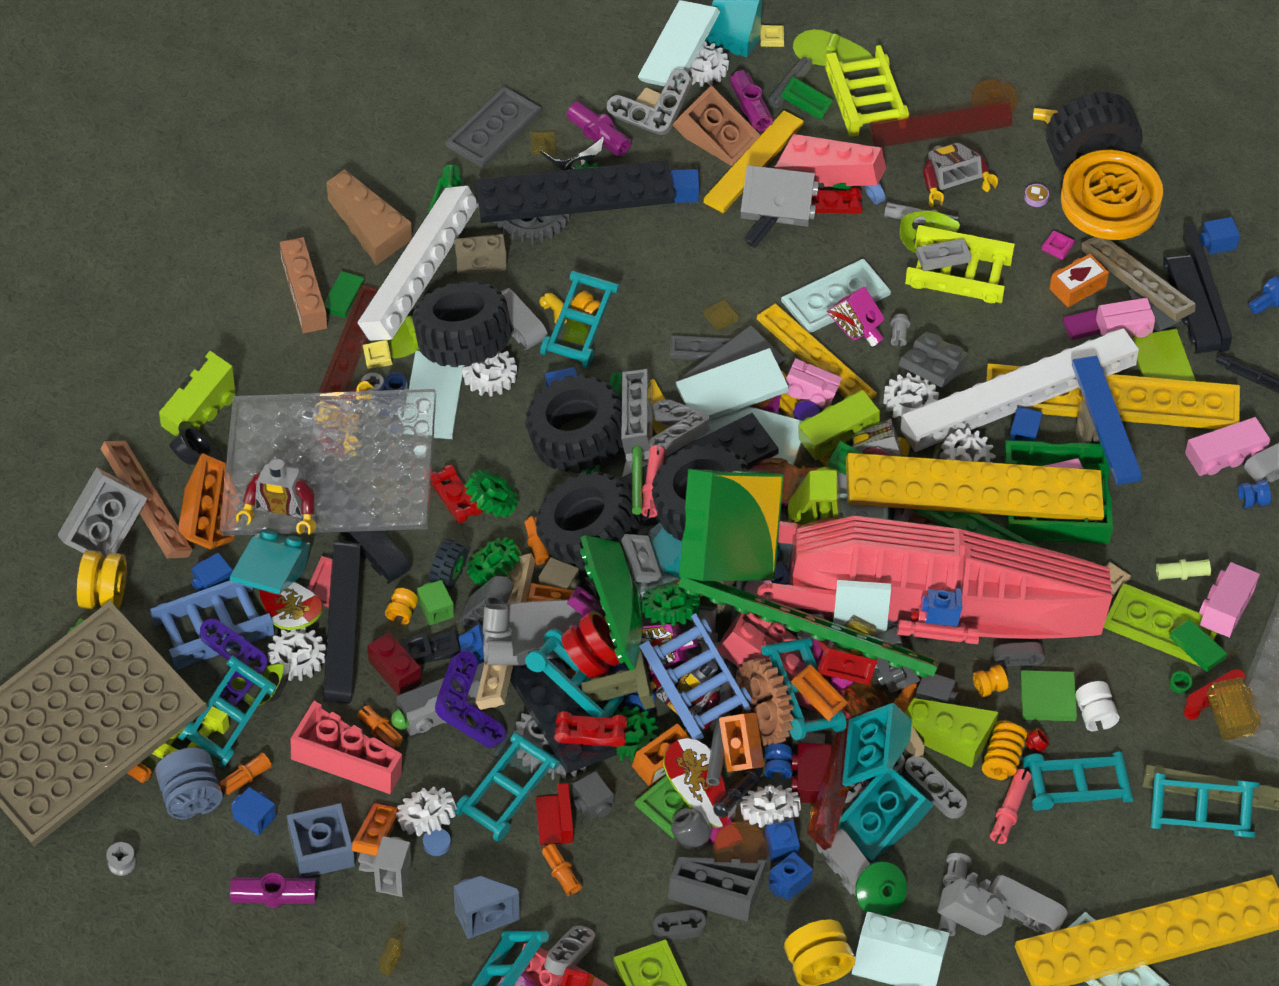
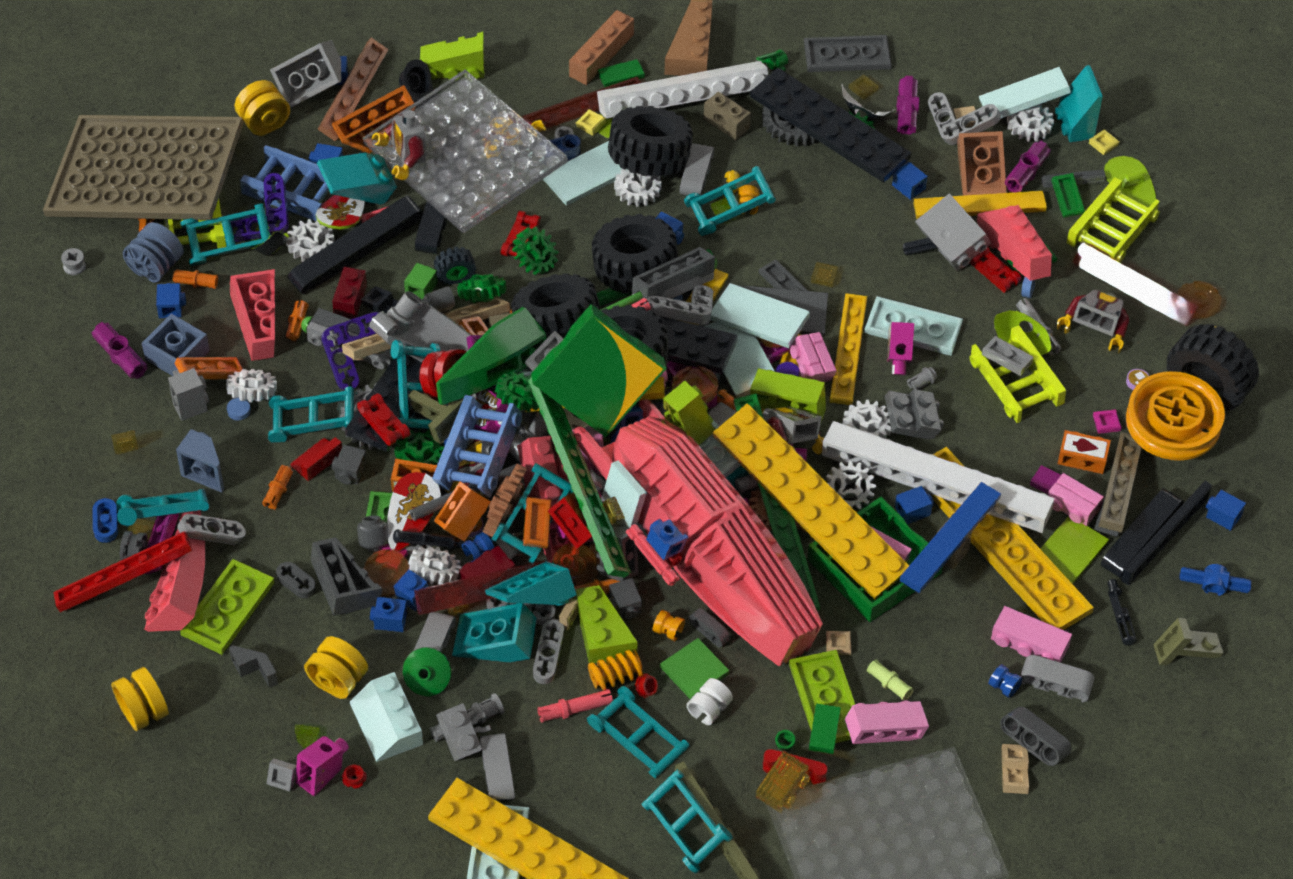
camera: 50 degrees right, 0 degrees up
light orange wheel [385,588,419,625] -> none

